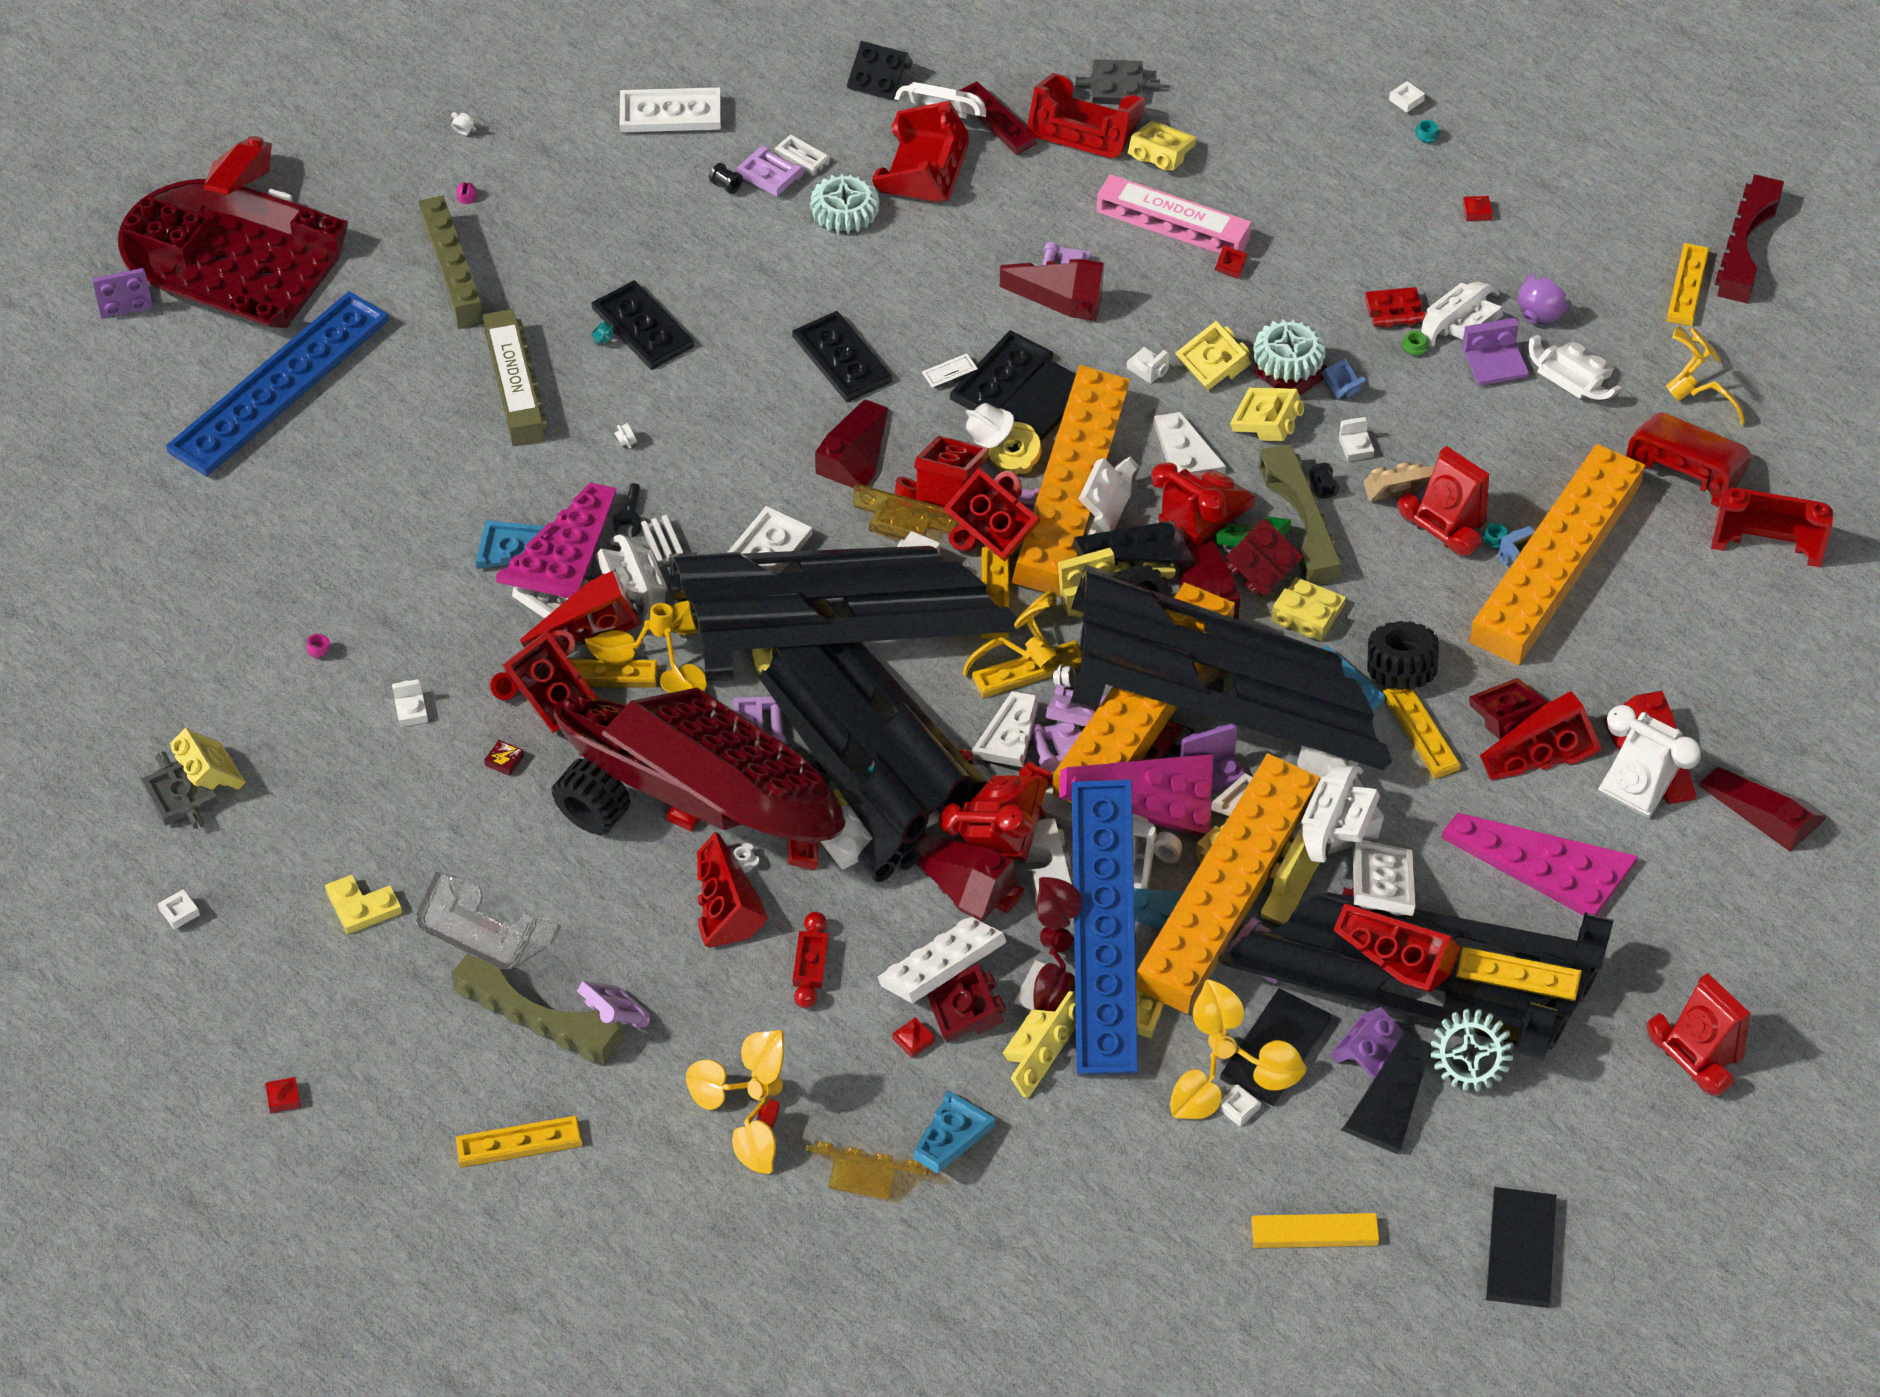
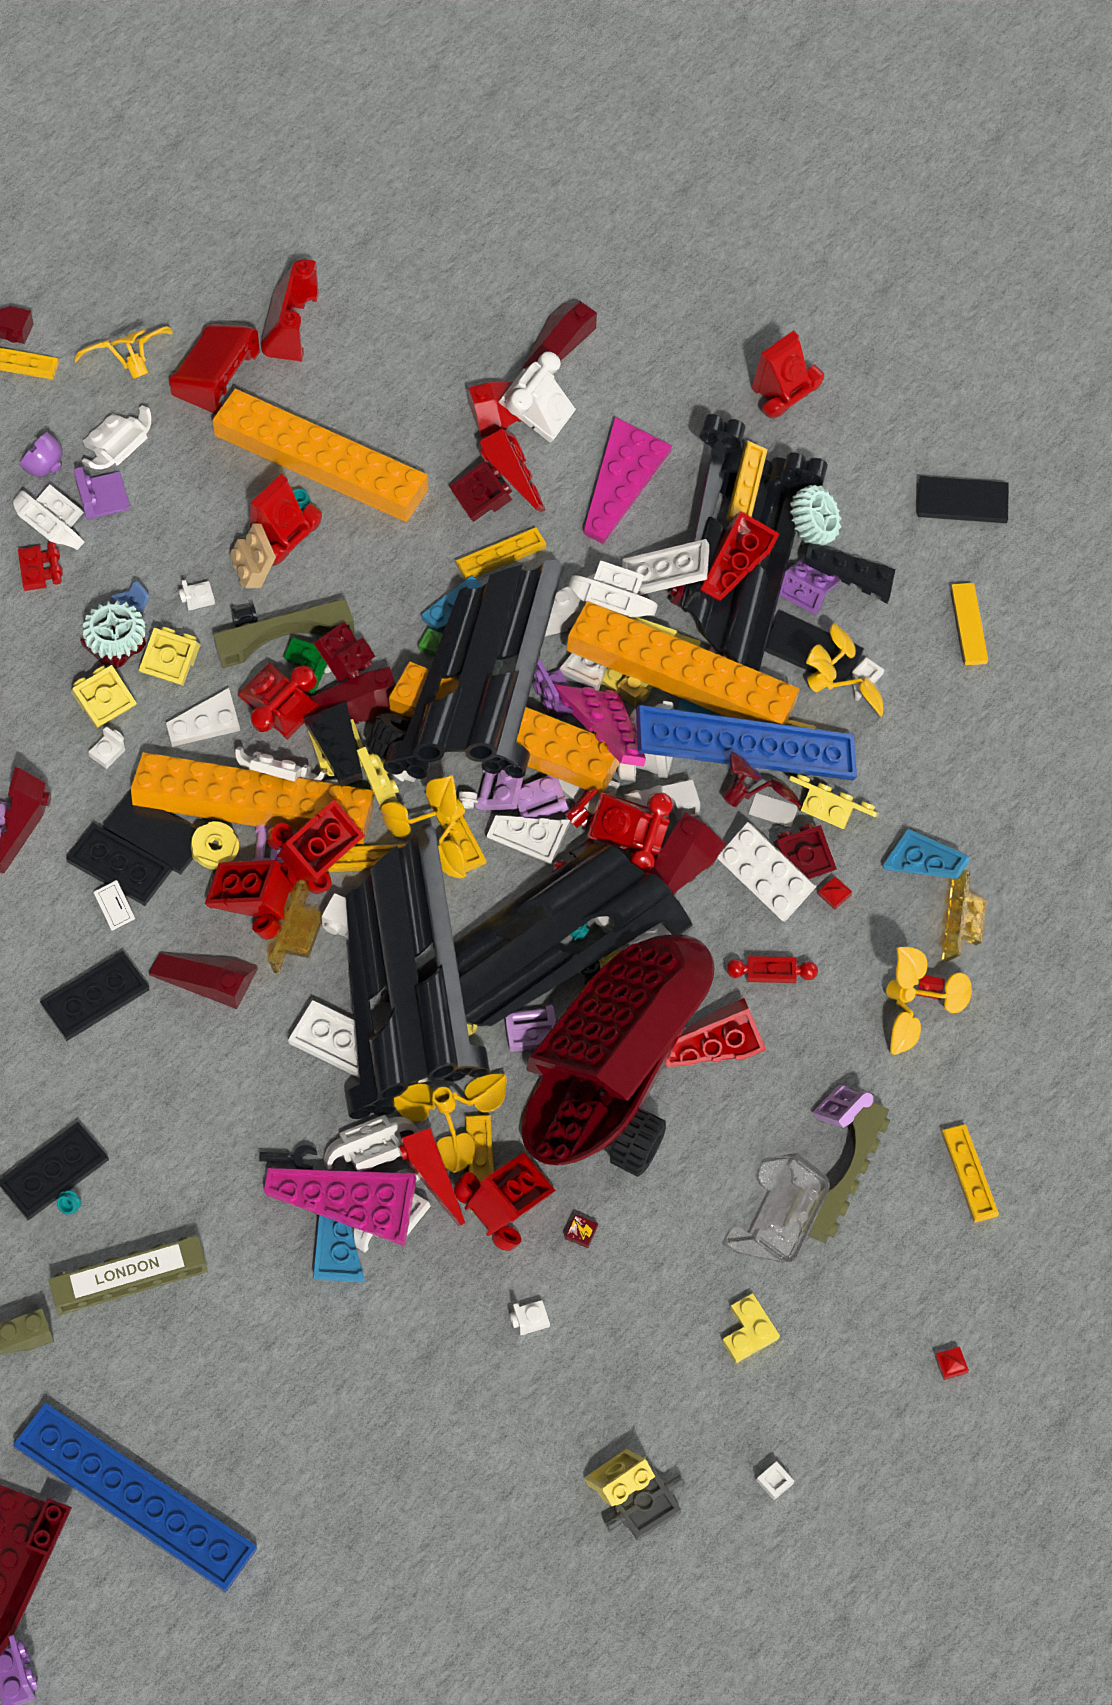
camera: 95 degrees left, 10 degrees up
dark pink hinge [307,634,330,658] -> none
white plate [615,423,637,449] -> none
white tile [641,515,683,567] -> none
white piece [965,403,1014,448] -> none
light yellow plate [1271,577,1346,642] -> none
black tyre [1367,621,1439,690] -> none
bright green plate [1402,331,1429,355] -> none
medium blue bracket [1499,526,1535,568] -> none

